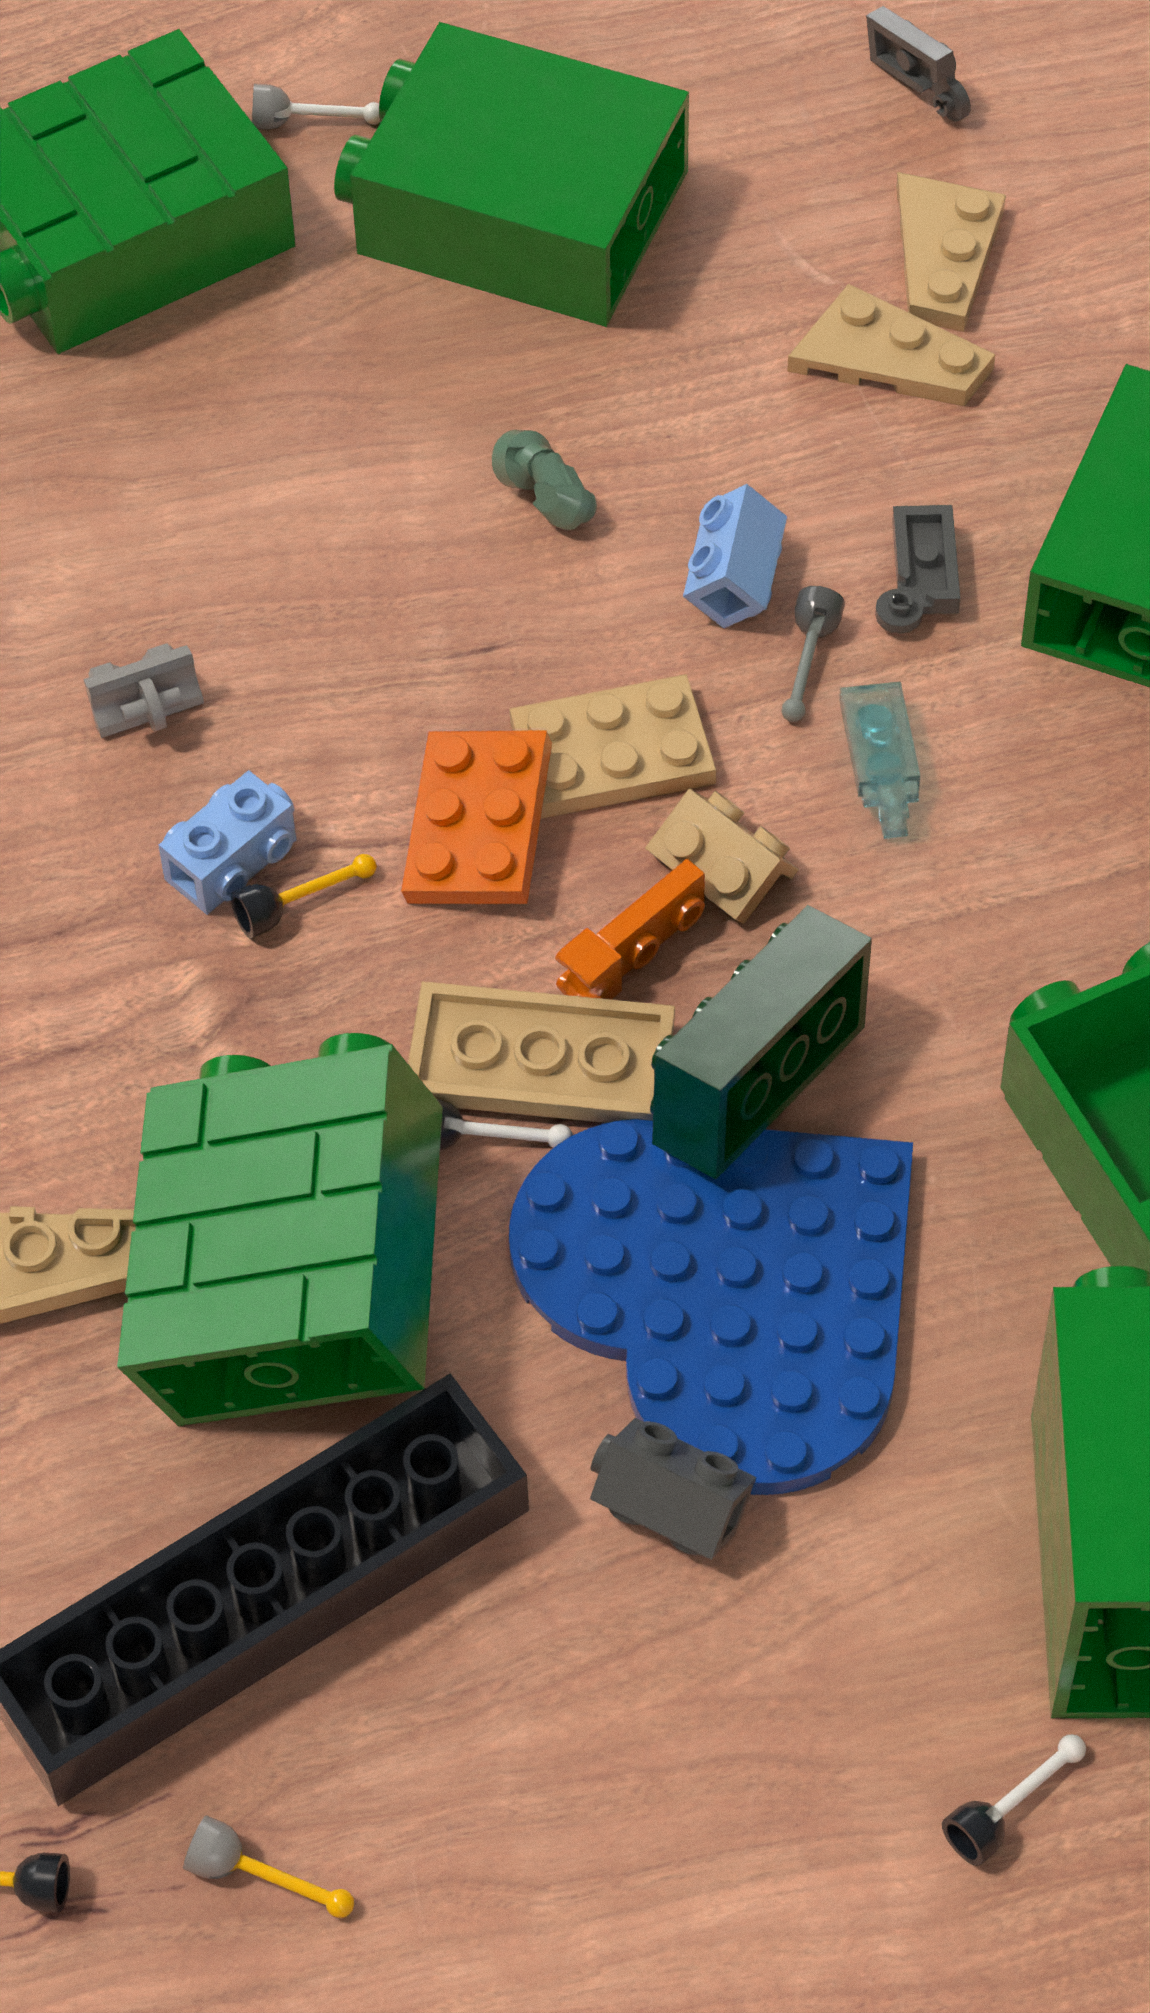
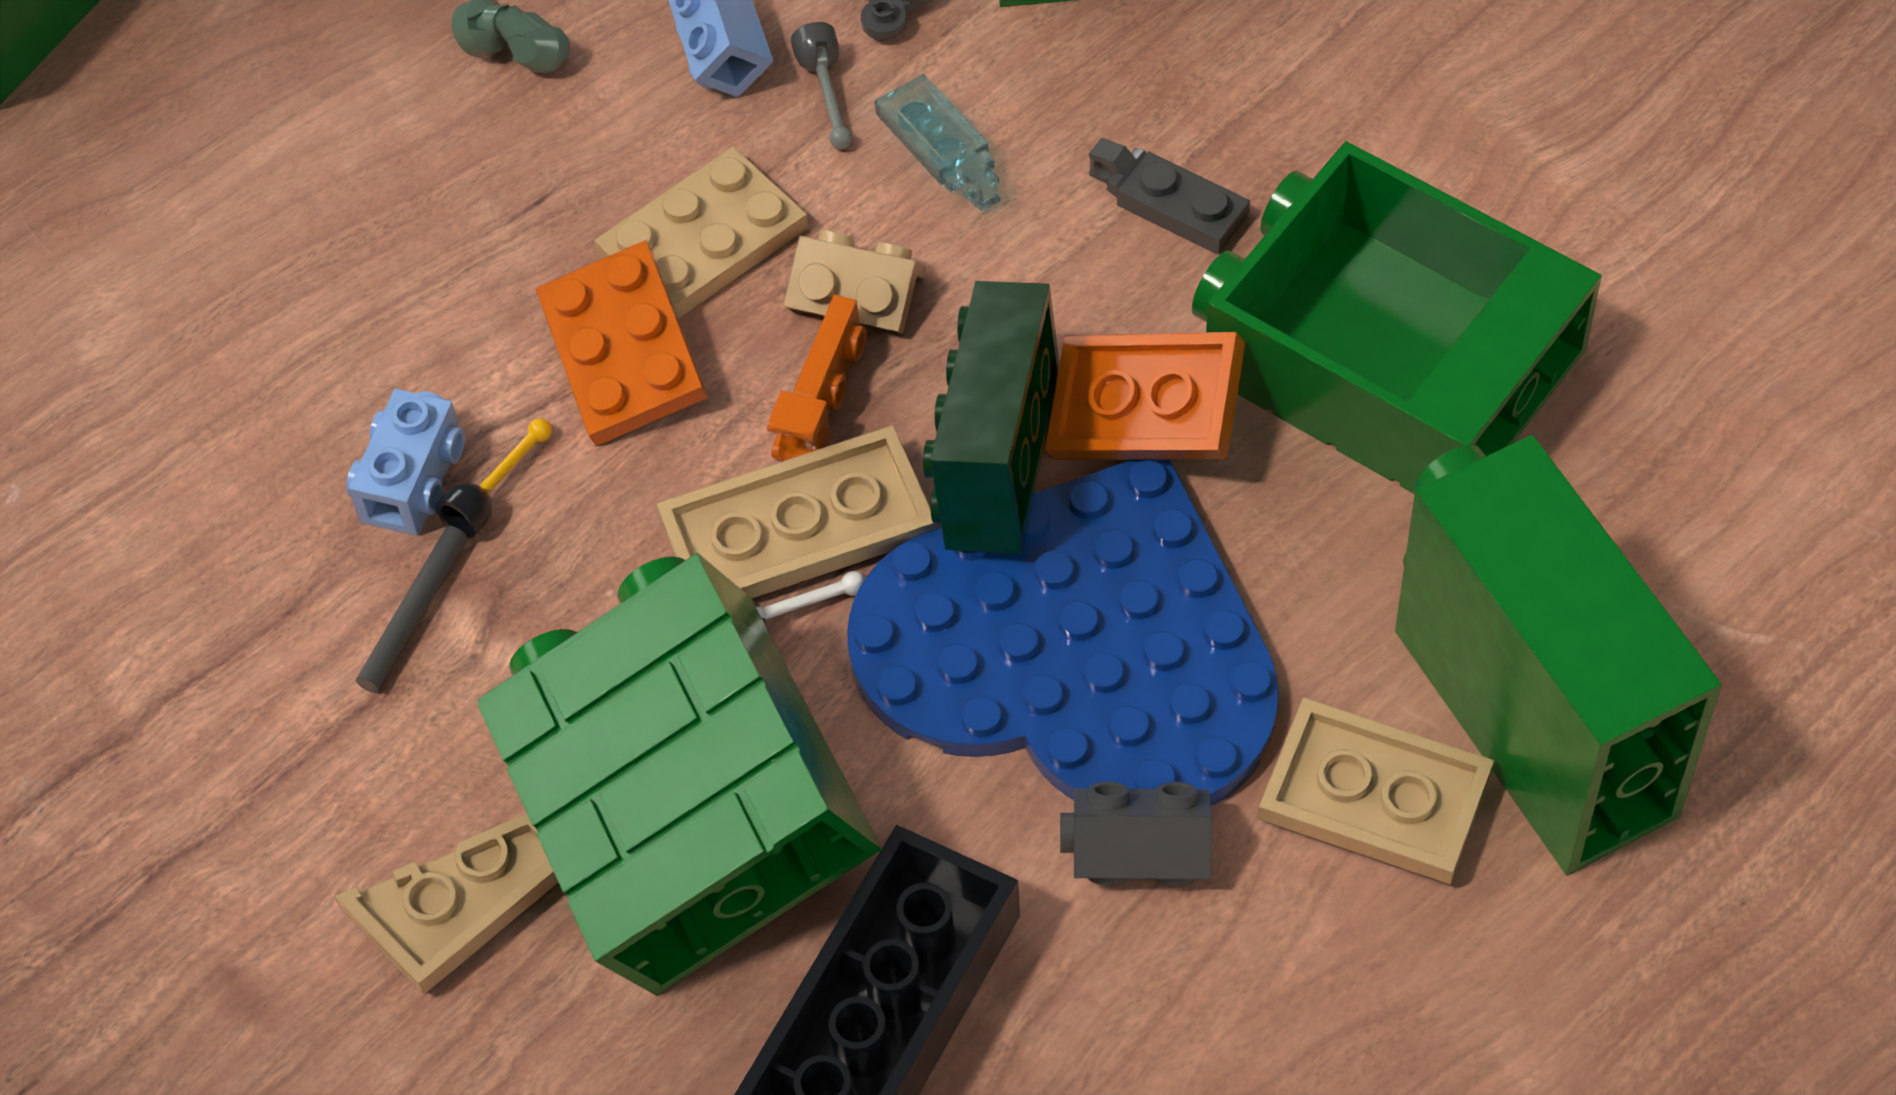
camera: 25 degrees left, 0 degrees up
light grey hips [83,643,204,738] -> none
hinge [942,1734,1086,1866] -> none
none -> dark grey bar [356,526,468,693]
none -> orange plate [1045,332,1245,460]
none -> dark grey hinge [1089,138,1250,254]
none -> tan plate [1258,697,1494,885]

